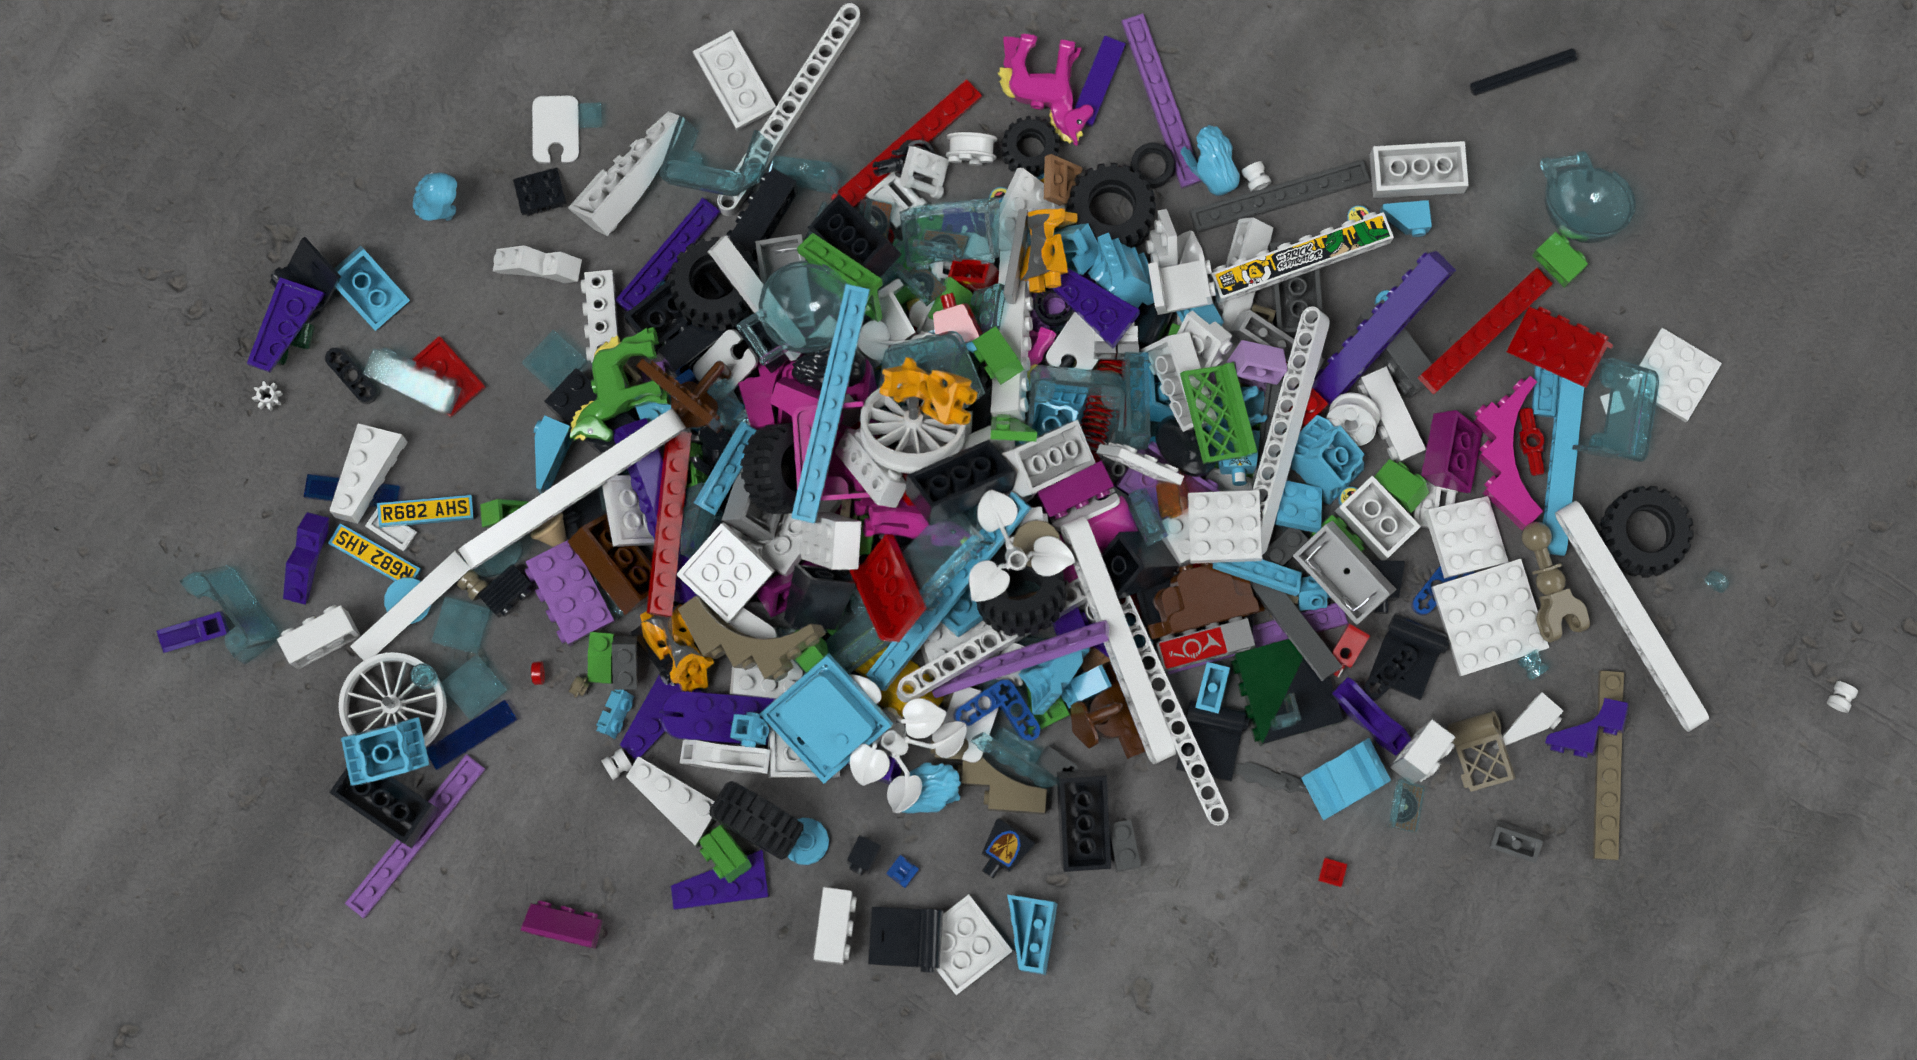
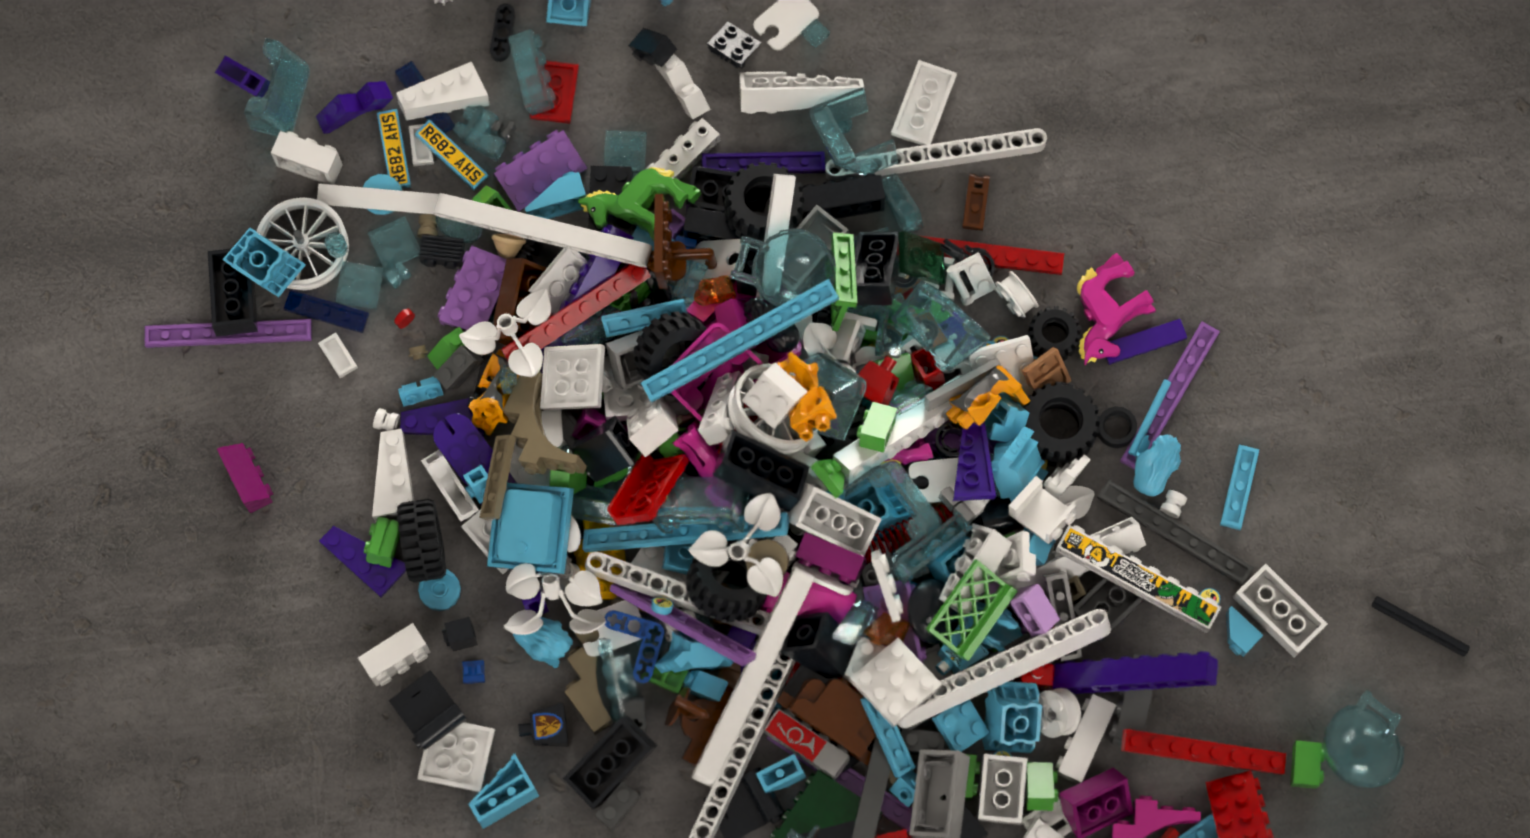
camera: 55 degrees right, 5 degrees down
none -> white tile [318,332,358,378]
none -> clear light blue wheel [383,261,412,289]
none -> clear light blue hips [453,106,516,162]
none -> white plant [459,289,551,377]
none -> dark tan plate [479,435,516,520]
none -> medium lavender bracket [493,130,587,212]
none -> clear light blue plate [499,364,517,394]
none -> black brick [628,28,677,67]
none -> tile [651,597,673,615]
none -> clear orange piece [694,275,737,306]
none -> white brick [742,363,807,429]
none -> clear green tile [898,231,945,285]
none -> reddish brown plate [962,173,990,231]
none -> medium azure bar [1128,379,1171,456]
none -> medium azure tile [1220,444,1260,530]

